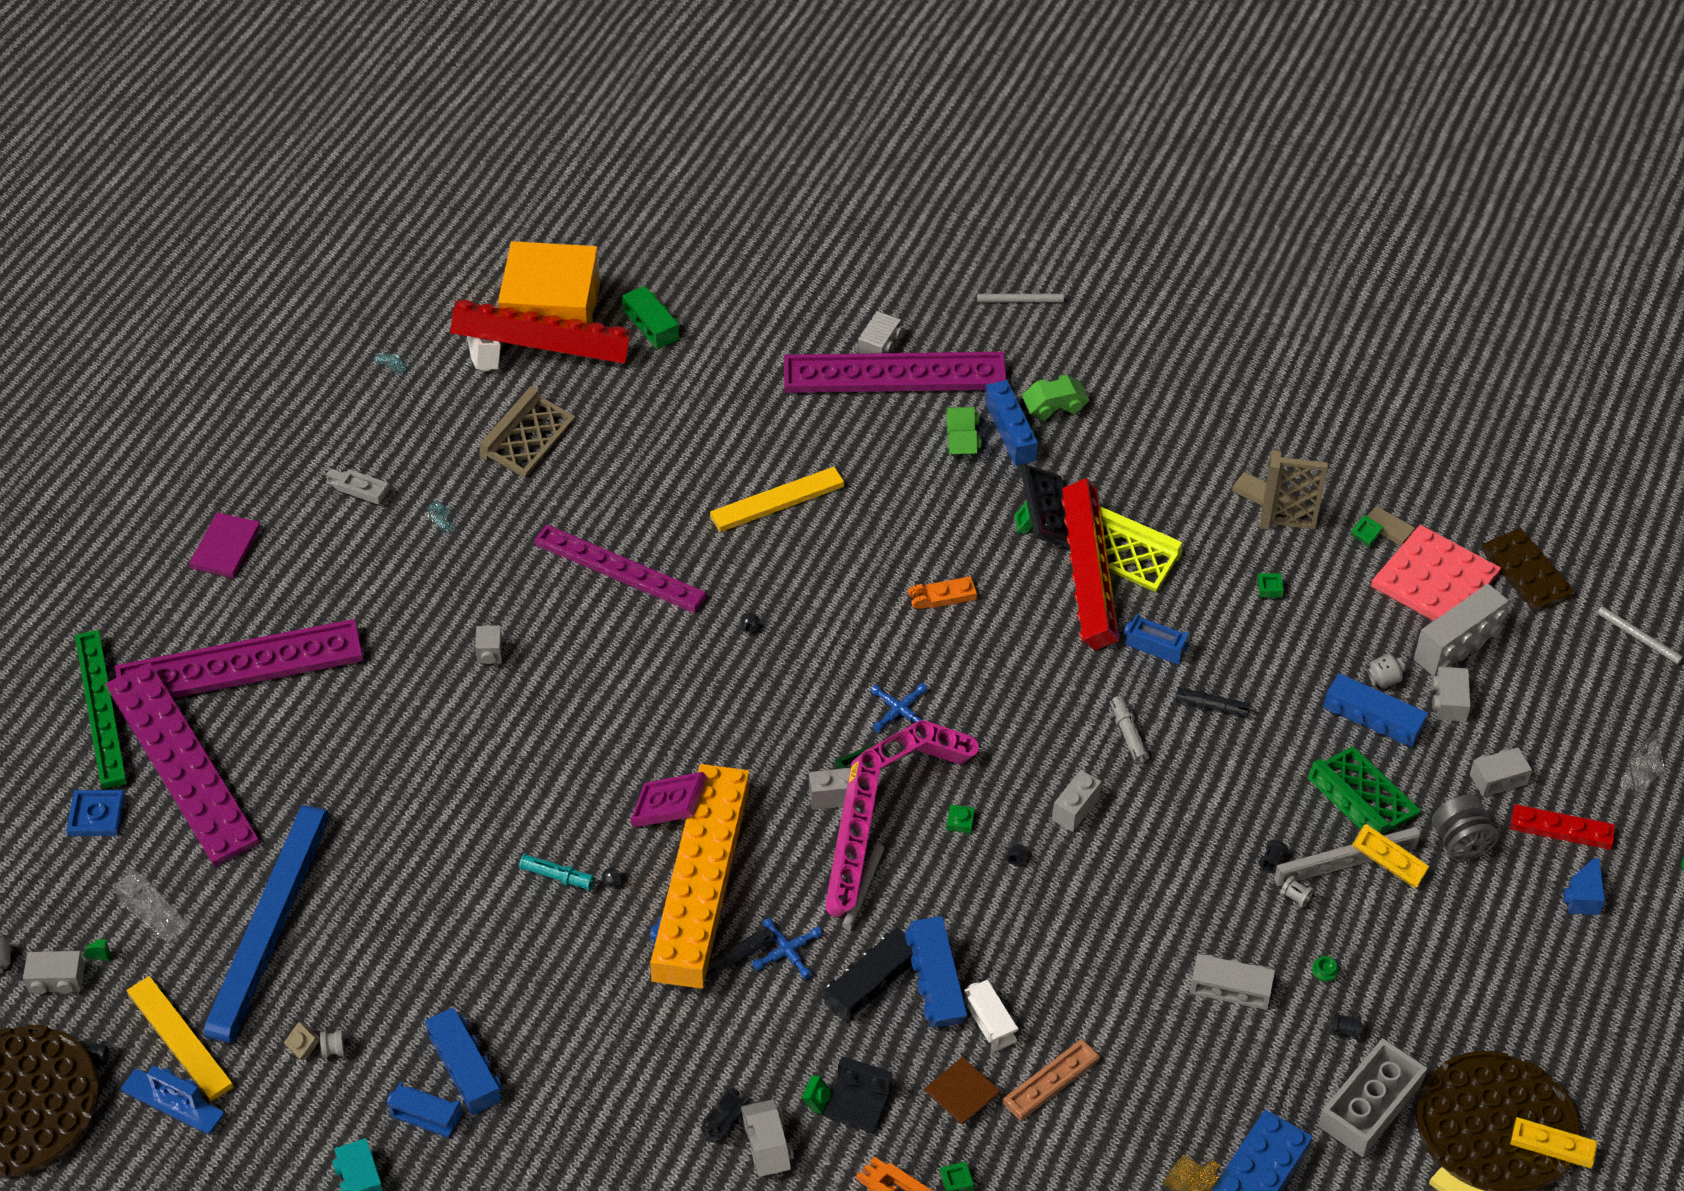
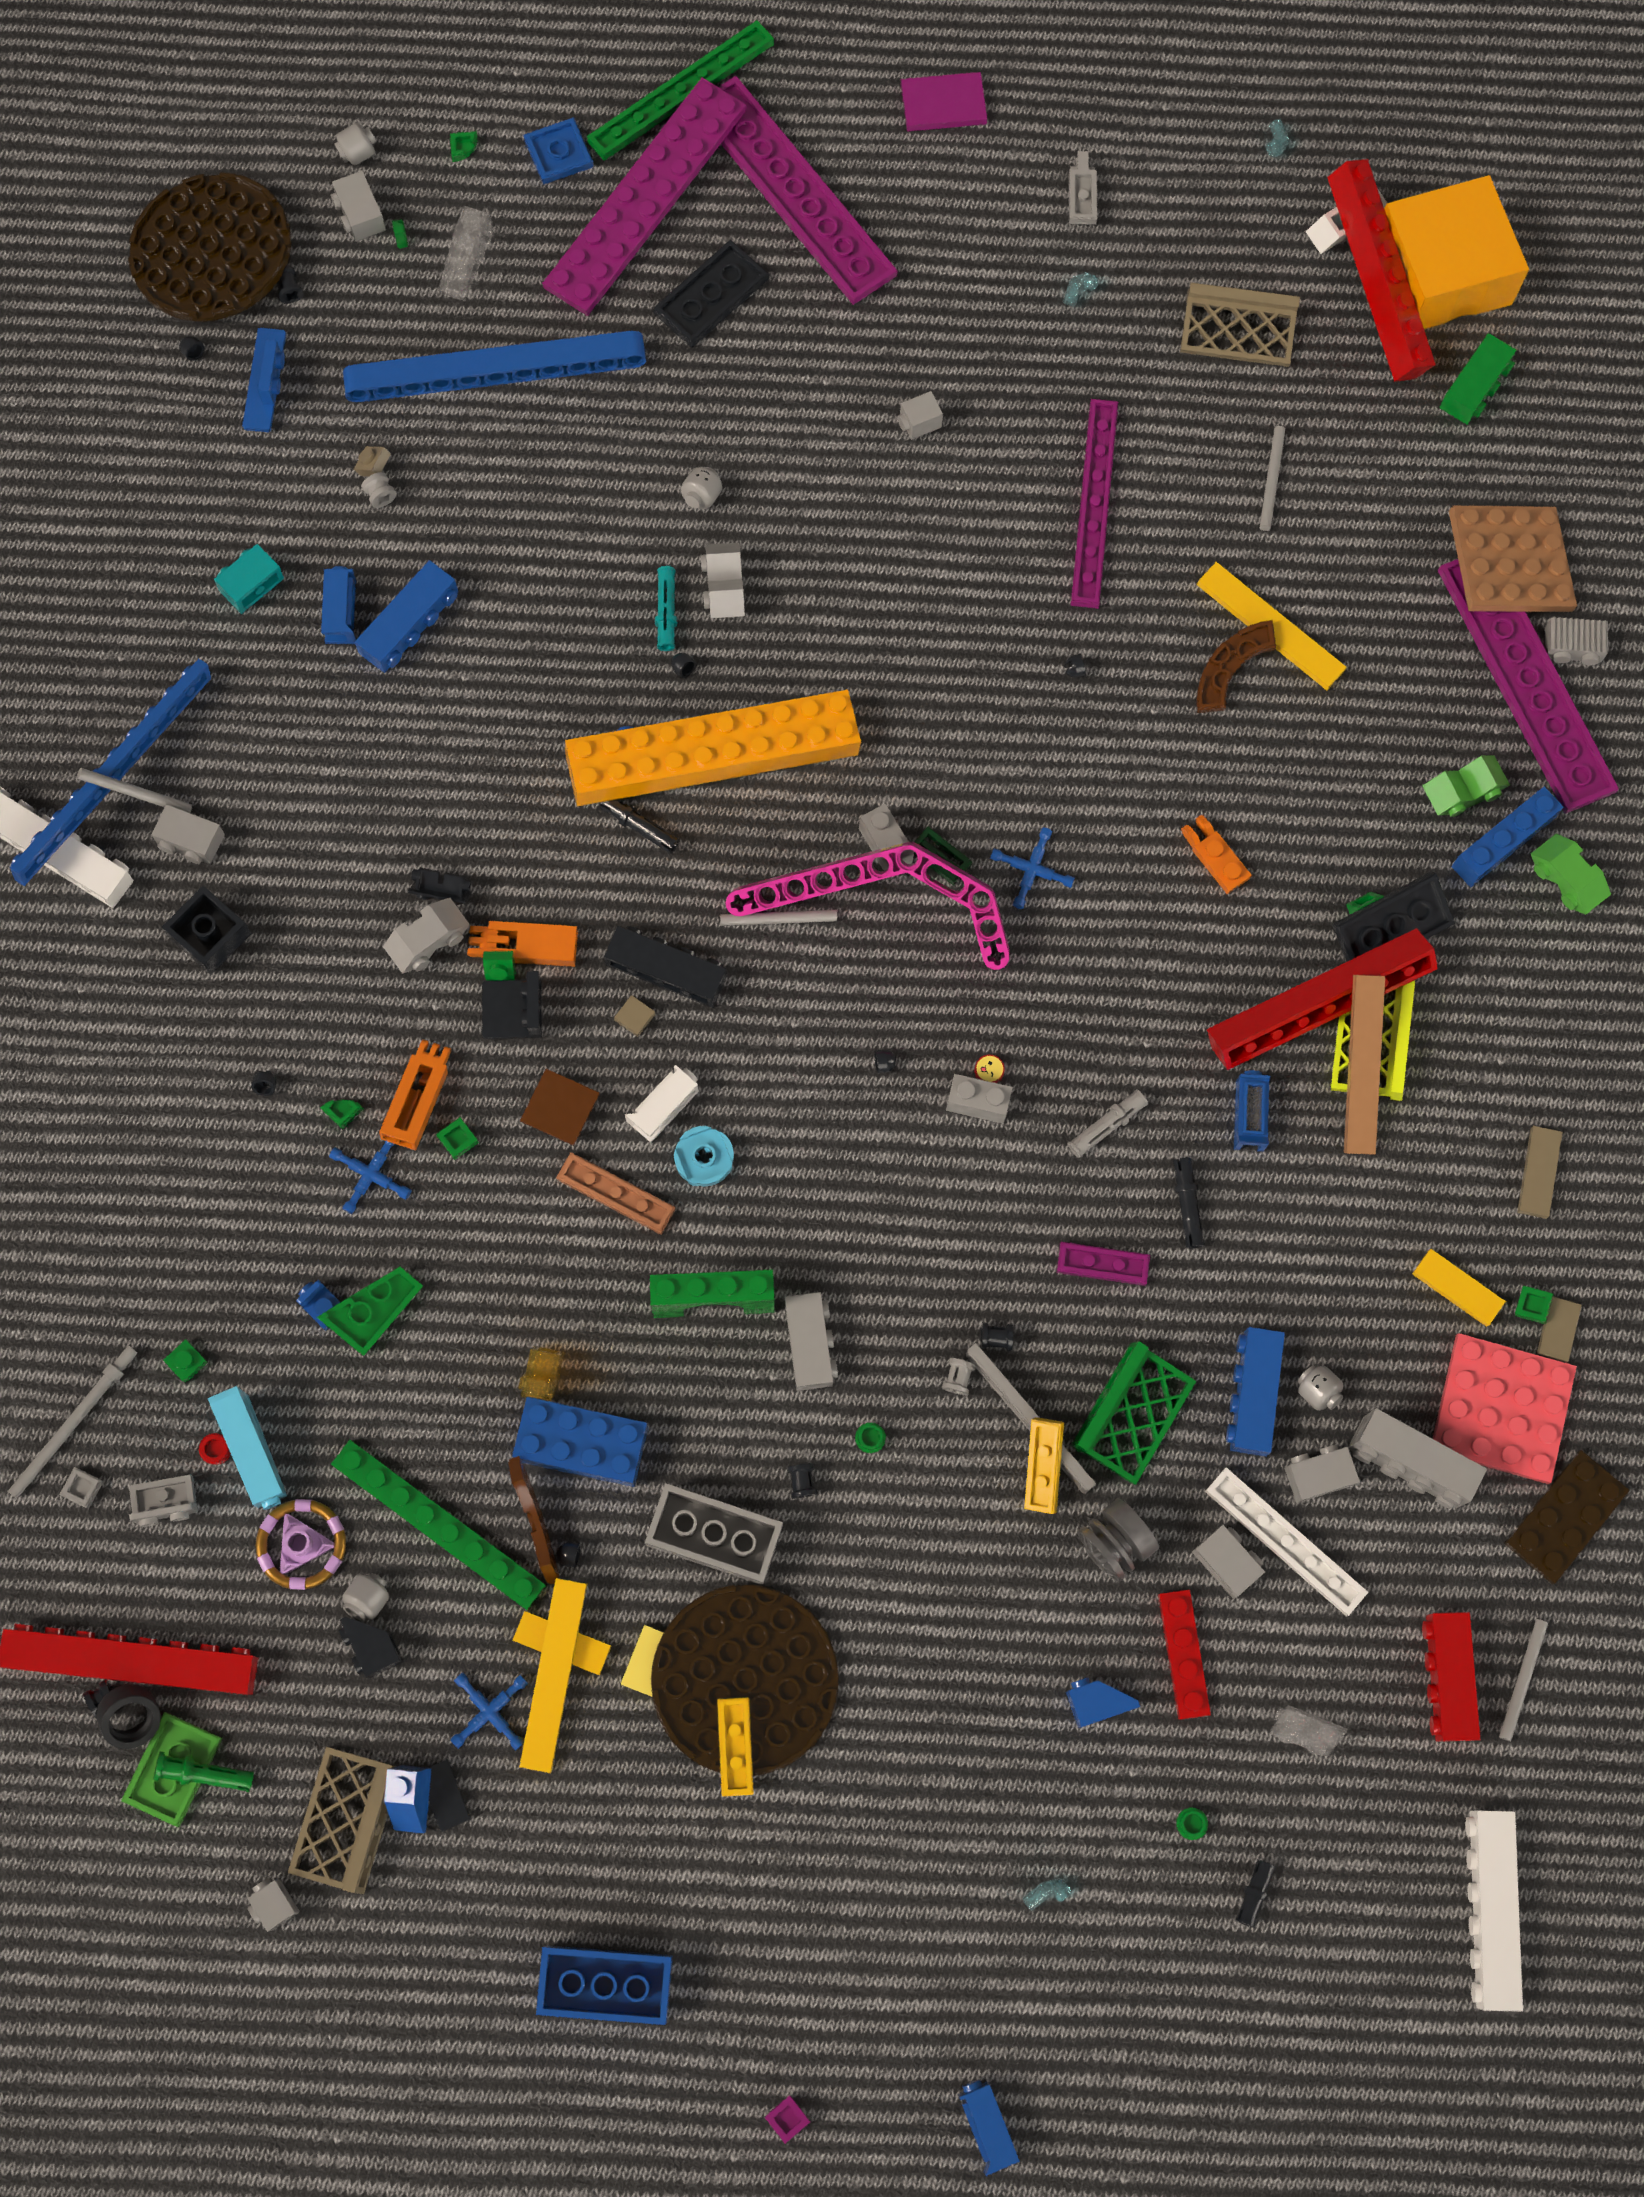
camera: 65 degrees right, 25 degrees up
yellow tile [127,976,234,1102] -> none
magenta tile [630,772,707,827] -> none
blue piece [752,918,823,980] -> none
blue brick [905,916,967,1028] -> none
green plate [946,804,975,834] -> none
green plate [1257,573,1283,597] -> none
dark tan fence [1259,450,1328,530] -> none
none -> black hinge [179,336,205,361]
none -> green tile [450,131,478,162]
none -> orange hinge [467,921,578,967]
none -> dark tan tile [614,995,655,1037]
none -> green arch [650,1270,774,1318]
none -> black tile [653,239,769,348]
none -> medium azure plate [674,1126,734,1187]
none -> light grey head [681,467,722,509]
none -> light grey brick [700,543,745,618]
none -> light yellow tile [974,1055,1005,1083]
none -> magenta tile [1056,1242,1150,1286]
none -> reddish brown tile [1196,620,1276,713]
none -> white plate [1205,1468,1368,1616]
none -> light grey bar [1259,426,1286,531]
none -> medium nougat tile [1344,975,1385,1154]
none -> yellow tile [1412,1248,1506,1327]
none -> red brick [1422,1612,1480,1742]
none -> medium nougat plate [1449,505,1577,612]

